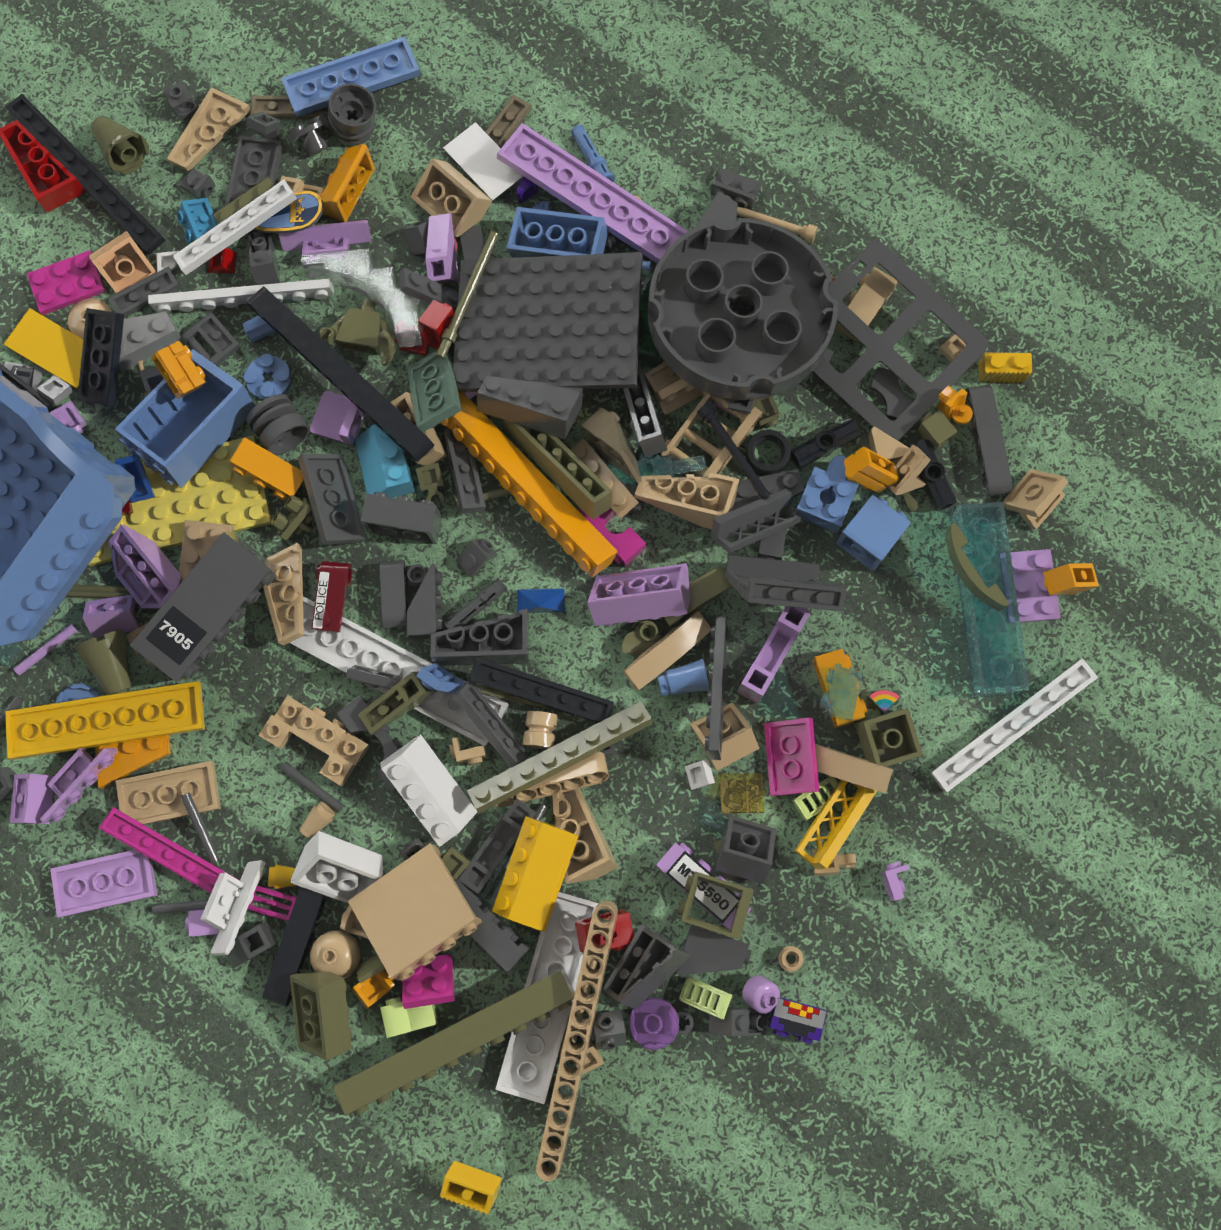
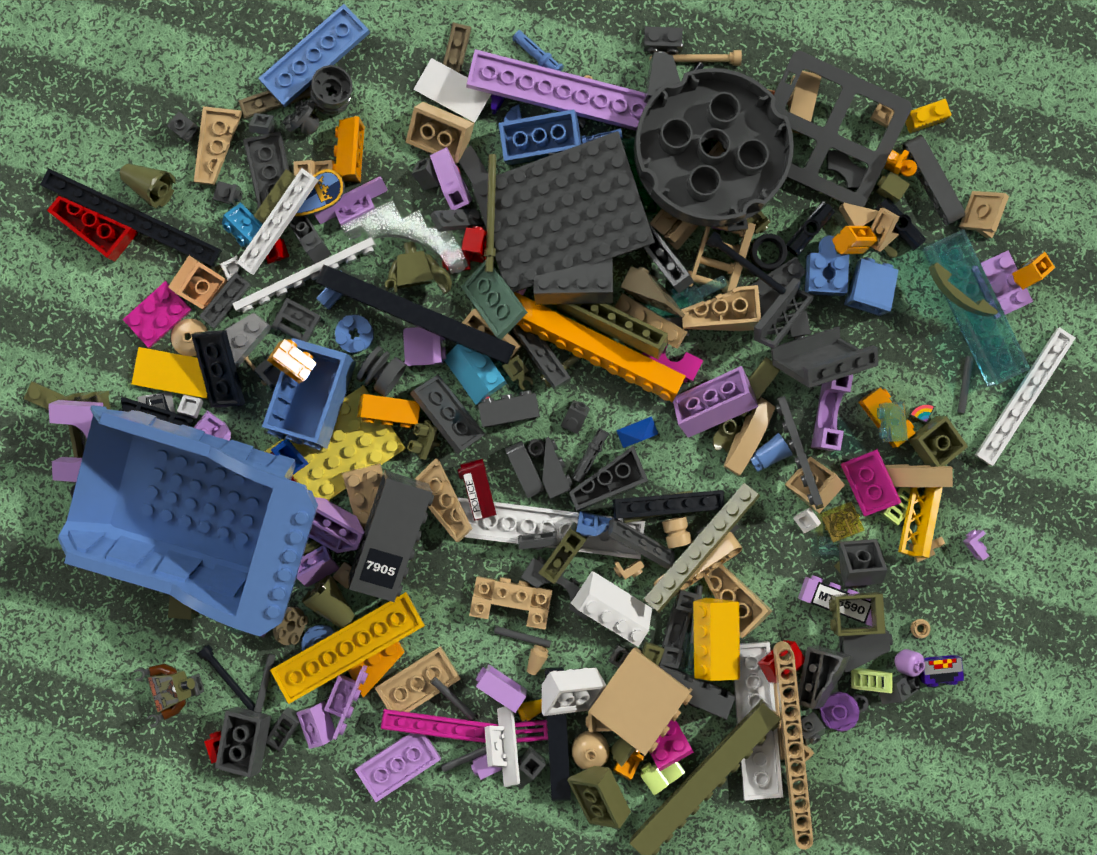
camera: 25 degrees left, 10 degrees up
none -> dark tan plate [273,606,308,645]
none -> lavender window [475,664,527,713]
none -> dark grey bar [957,356,974,414]

